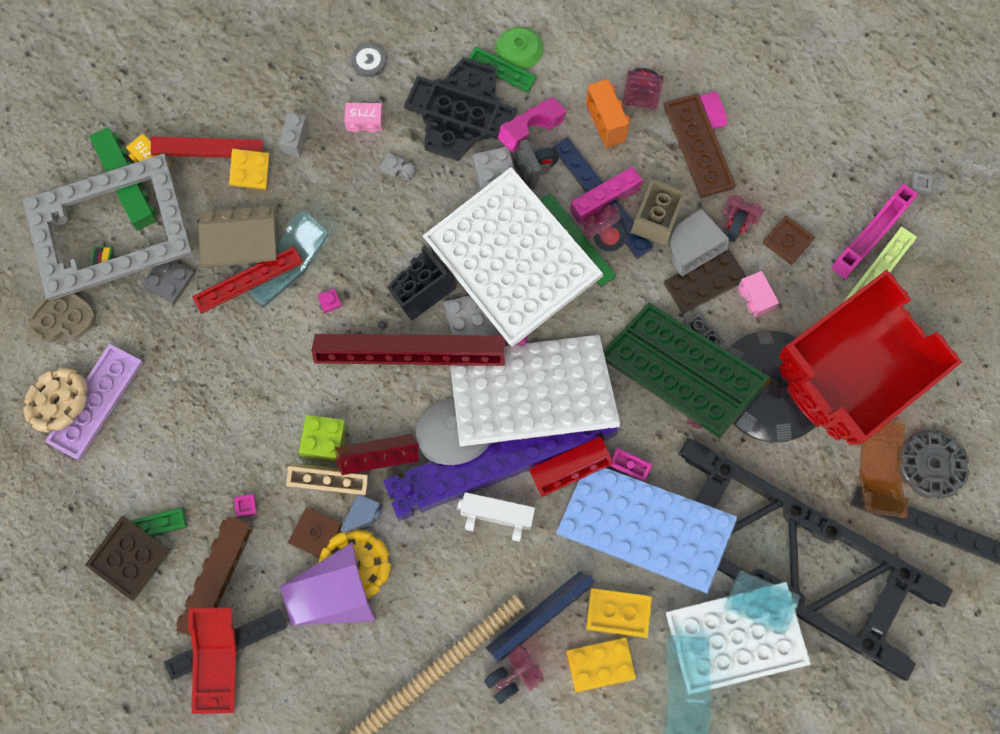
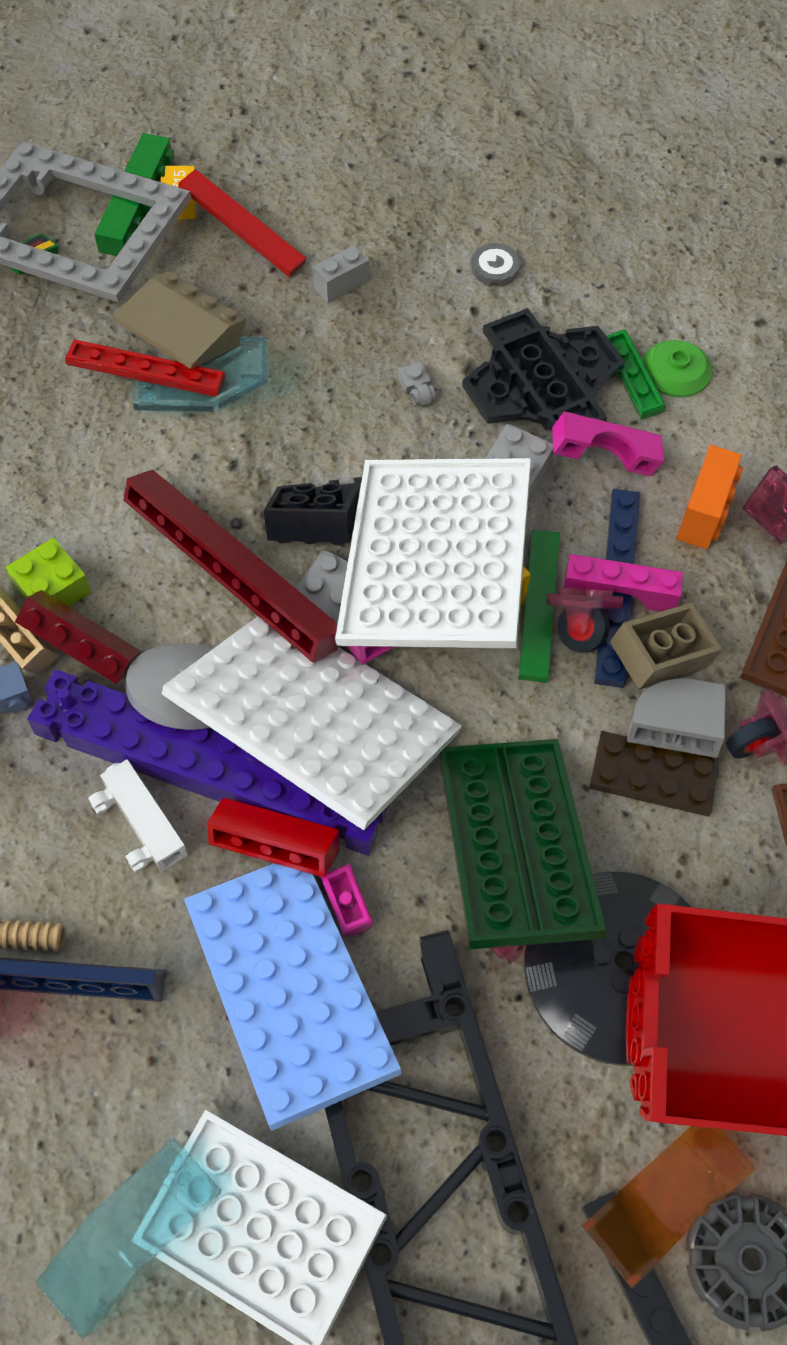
camera: 40 degrees right, 10 degrees down
flat silver plate [142,261,195,305] -> none
yellow plate [229,149,269,190] -> none
dark pink plate [317,288,342,314] -> none
bright pink brick [344,103,383,133] -> none
dark grey plate [514,139,559,190] -> none
yellow plate [566,638,636,693] -> none
yellow plate [586,588,652,638] -> none
dark grey slope [684,313,724,346] -> none
clear light blue brick [723,570,800,636] -> none
bright pink brick [738,271,779,318] -> none

